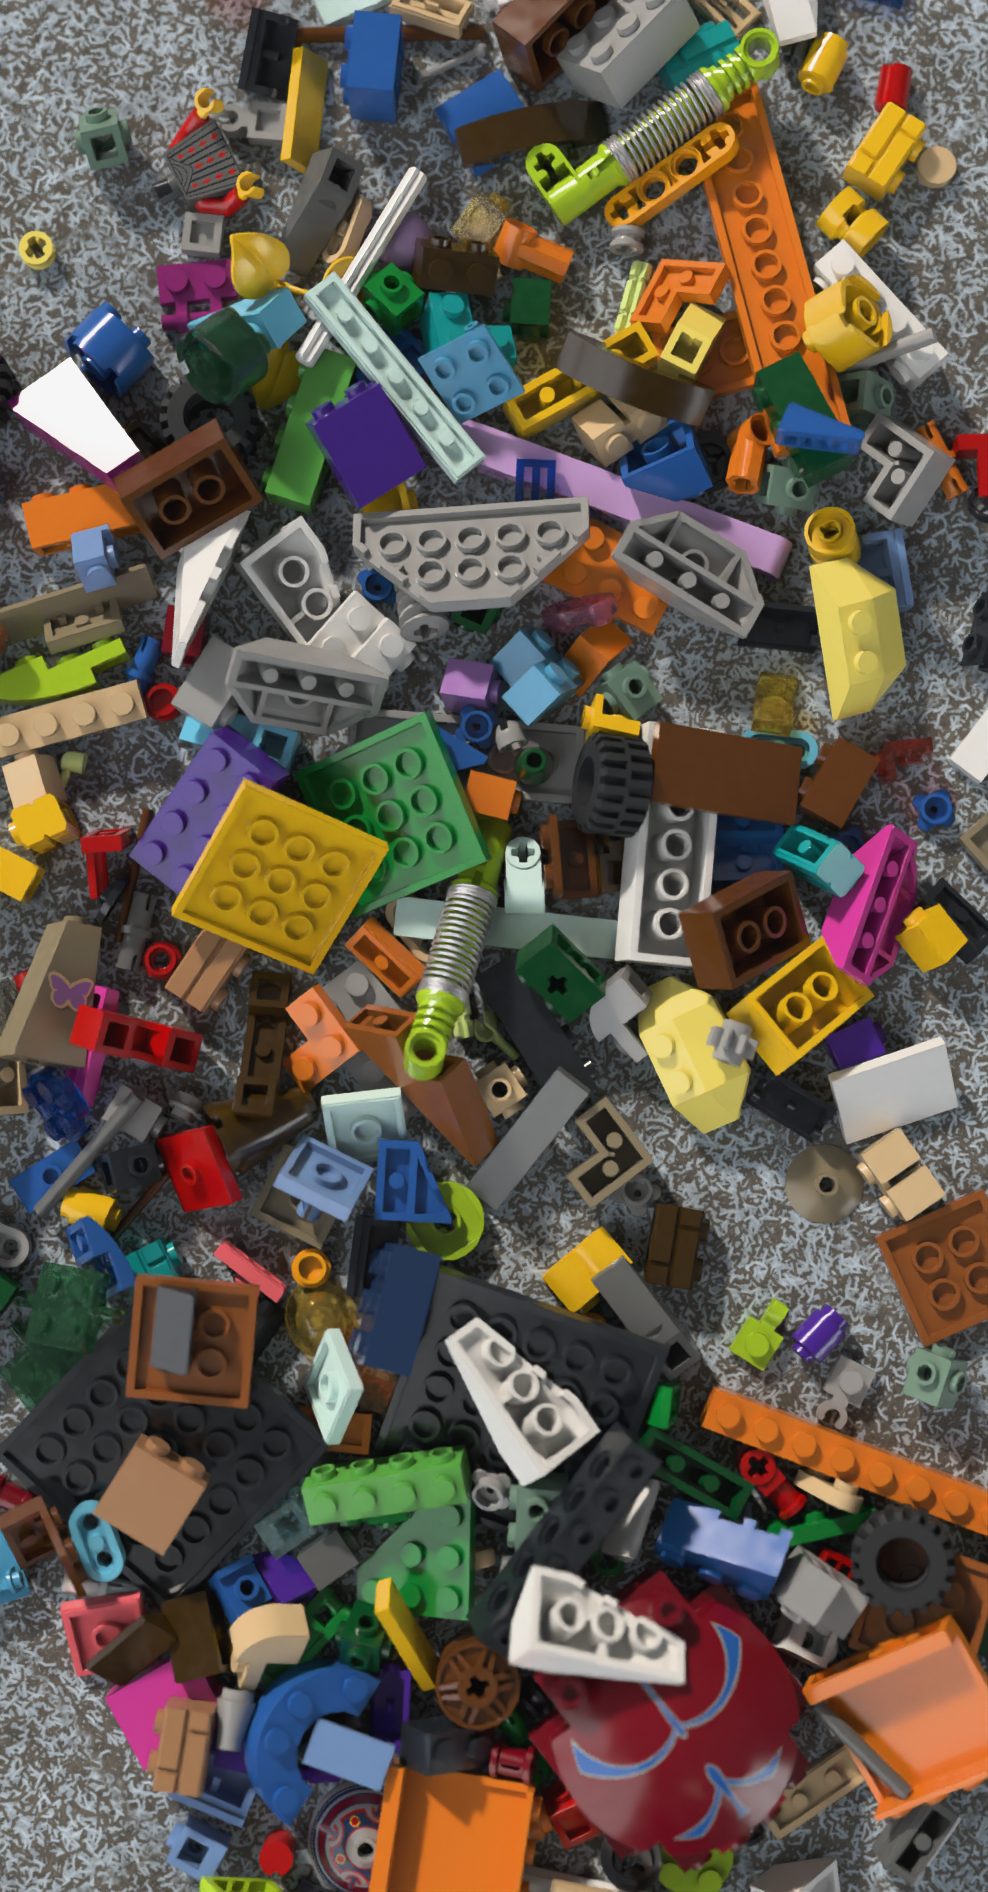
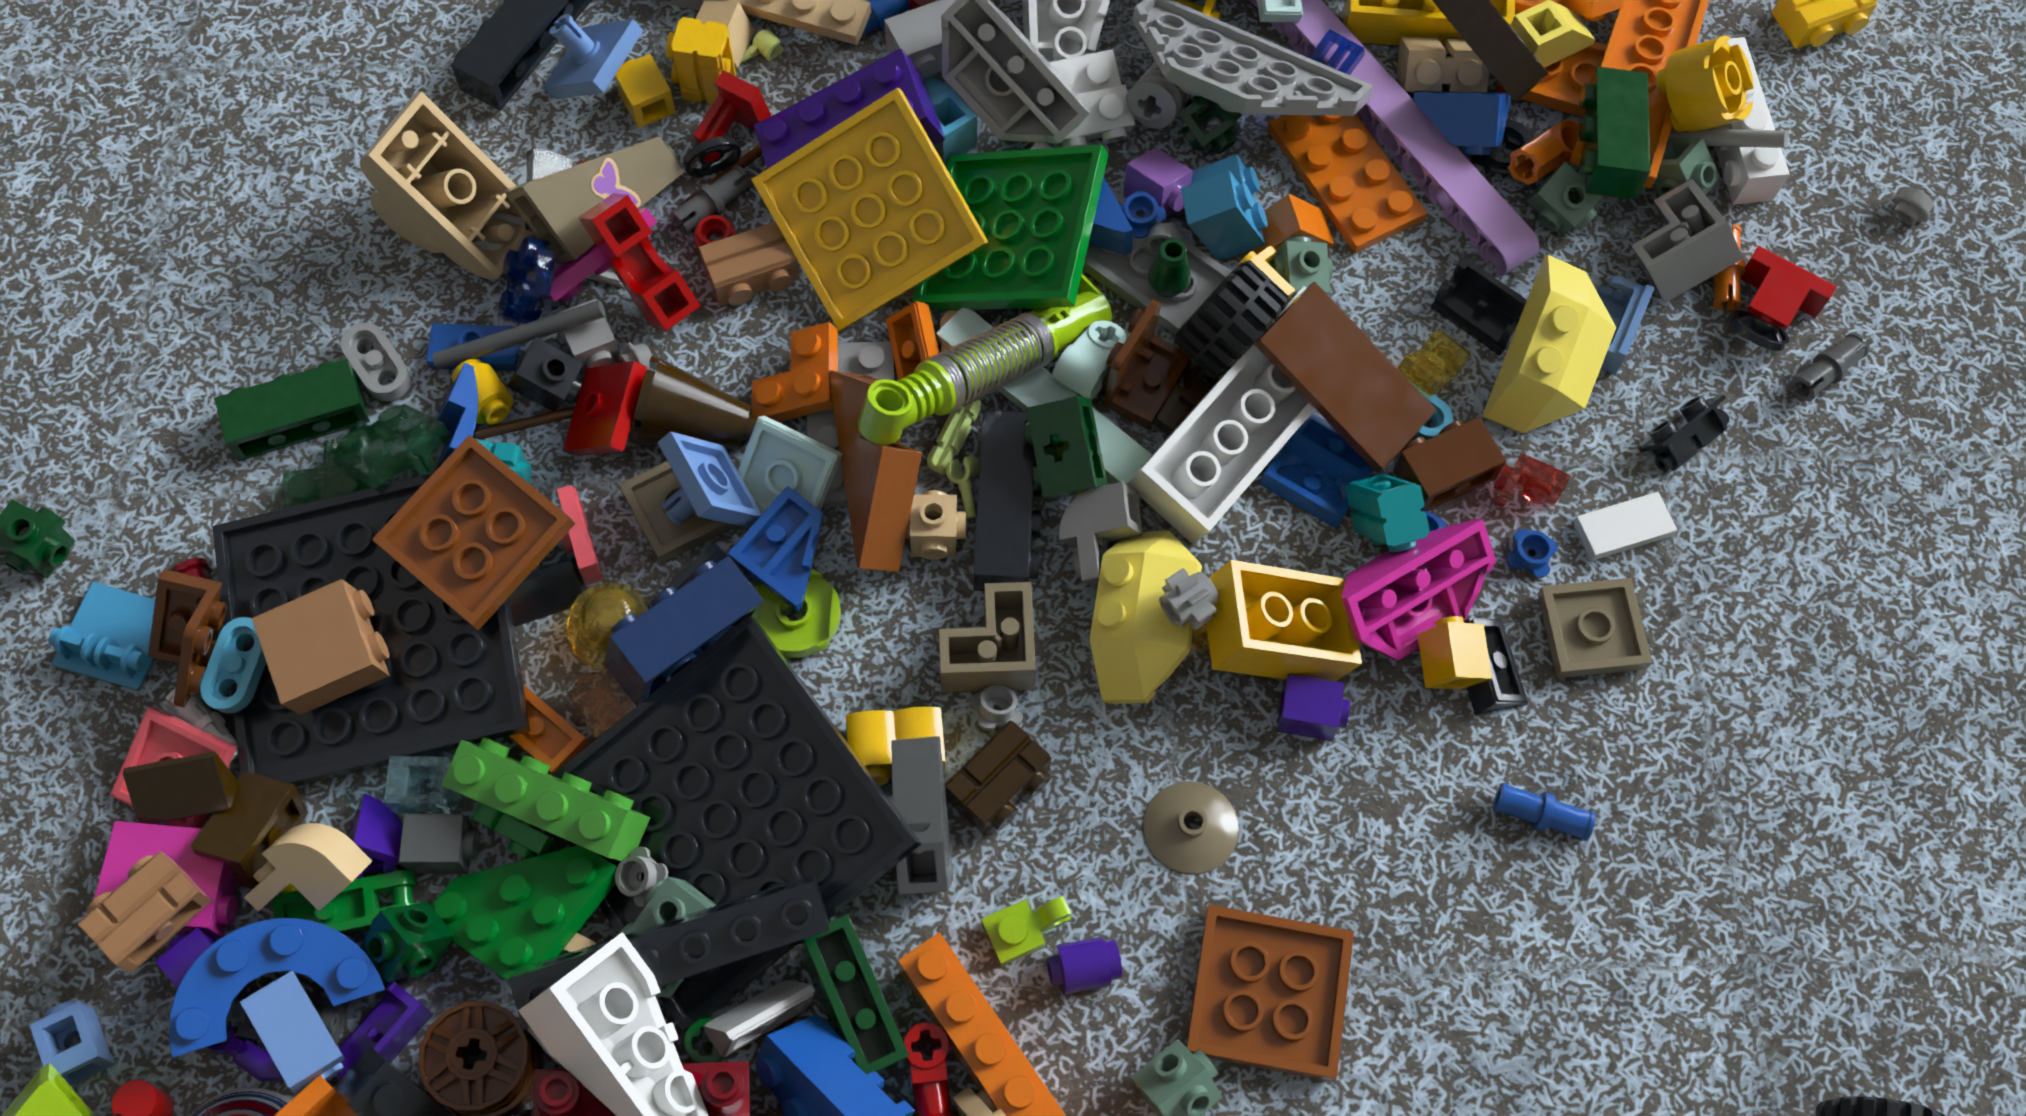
camera: 30 degrees right, 20 degrees down
red plate [144,683,181,722] -> none
slope [150,1284,199,1376] -> none
medium blue hinge [167,1753,256,1828] -> none
blue brick [208,1553,273,1625] -> none
light grey cone [216,1687,257,1751] -> none
dark brown slope [232,971,292,1118] -> none
light orange plate [291,1249,331,1288] -> none
light aqua tile [303,1328,364,1445] -> none
blue plate [357,569,396,606] -> none
yellow tile [375,1577,437,1692] -> none
white wedge [444,1317,600,1486] -> none
orange brick [465,770,523,821] -> none
dark grey tile [465,1066,591,1211] -> none
clear pink plate [541,592,618,634] -> none
light grey wedge [610,510,764,639] -> none
green slope [642,1378,683,1429] -> none
reddish brown brick [678,870,811,990] -> none
black hinge [745,1068,838,1143] -> none
blue slope [775,402,866,455] -> none
yellow wheel [804,507,861,565] -> none
yellow wheel [815,186,889,258] -> none
light grey plate [816,1353,877,1430] -> none
white tile [828,1037,959,1144] -> none
tan piece [856,1128,946,1222] -> none
tan tile [916,146,957,188] -> none

